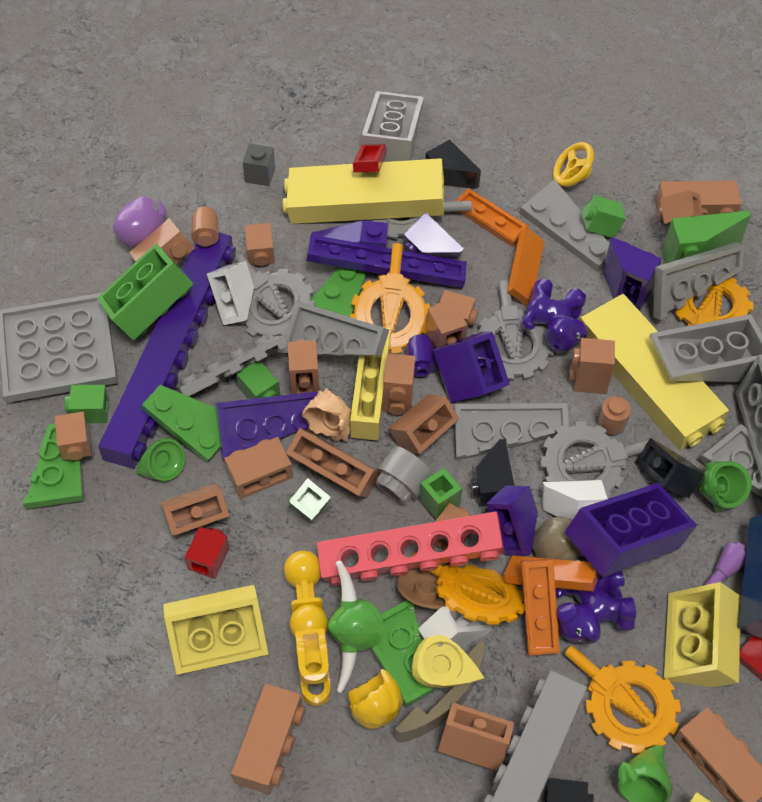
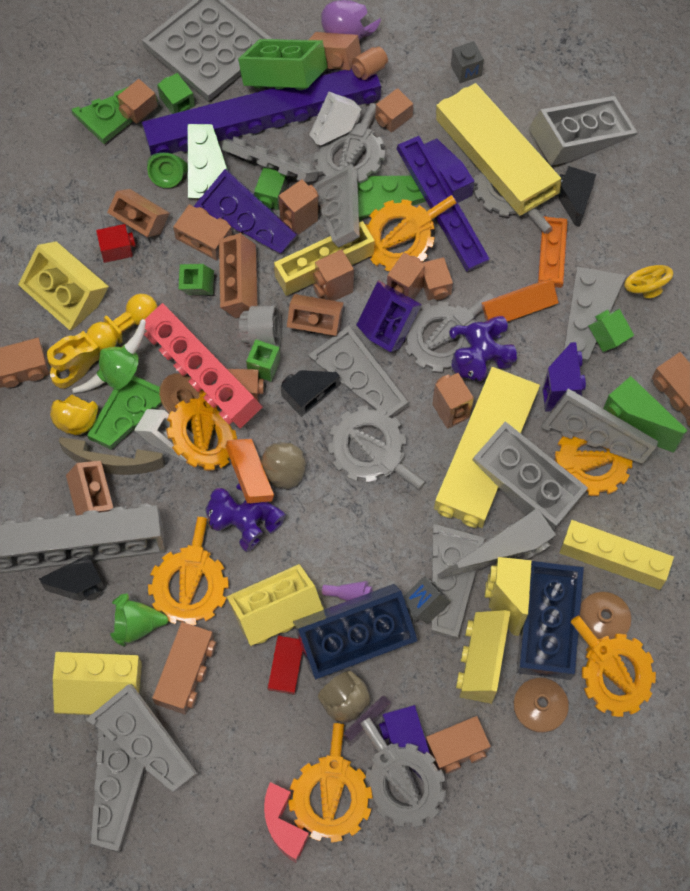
camera: 55 degrees right, 10 degrees up
light nougat hair [302,388,352,443] -> none
red tile [353,144,387,173] -> none
slope [403,212,464,258] -> none
dark purple brick [406,334,435,377] -> none
light yellow piece [412,635,484,688] -> none
dark purple slope [487,486,538,556] -> none
orange tile [521,559,560,655] -> none
white slope [542,480,608,519] -> none
dark purple brick [565,483,697,577] -> none
nougat brick [598,396,631,436] -> none
black slope [636,438,705,498] -> none
nougat brick [659,190,703,226] -> none
bright green helmet [698,461,752,511] -> none

